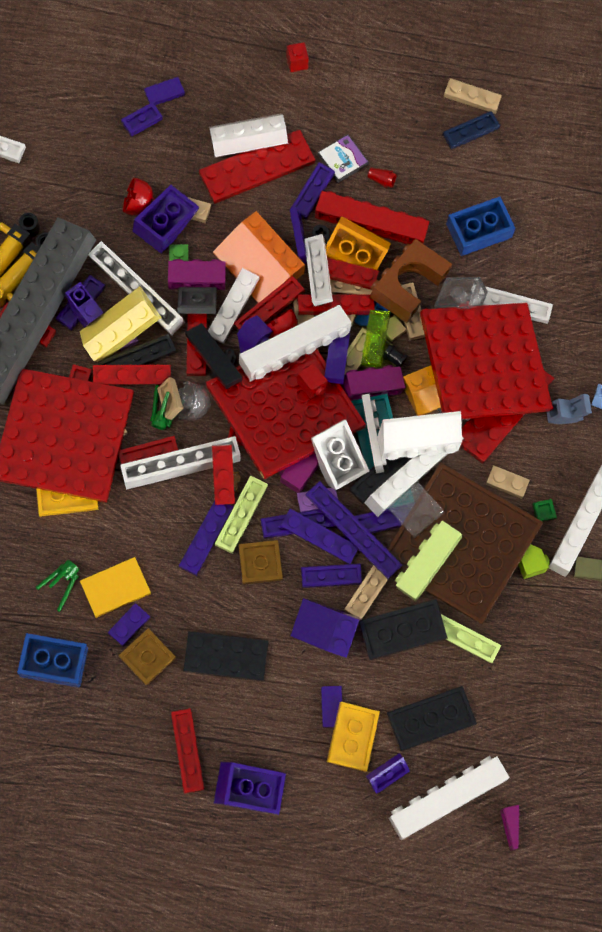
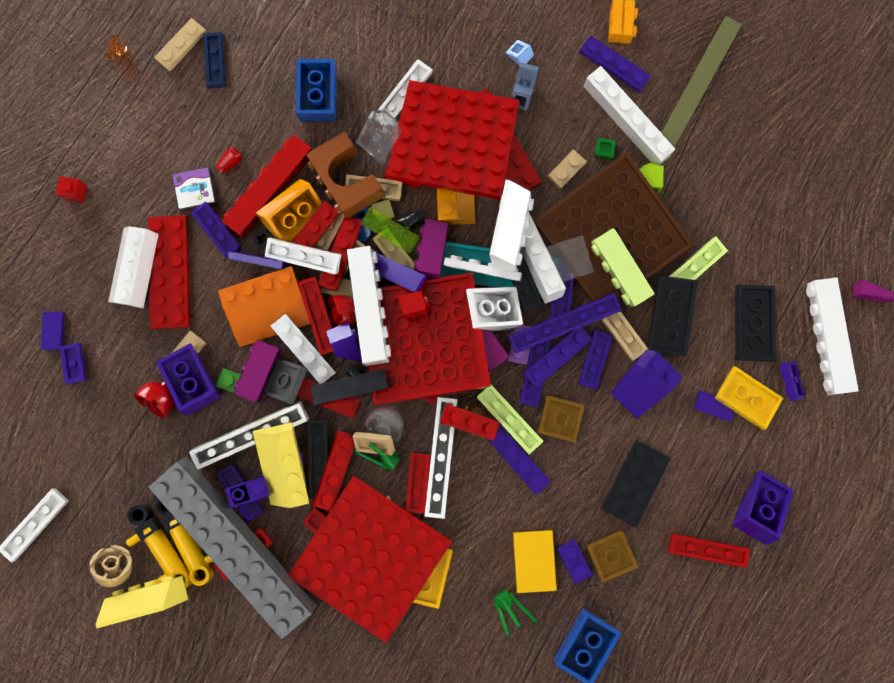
camera: 65 degrees left, 10 degrees up
none -> clear orange tile [107,35,127,61]

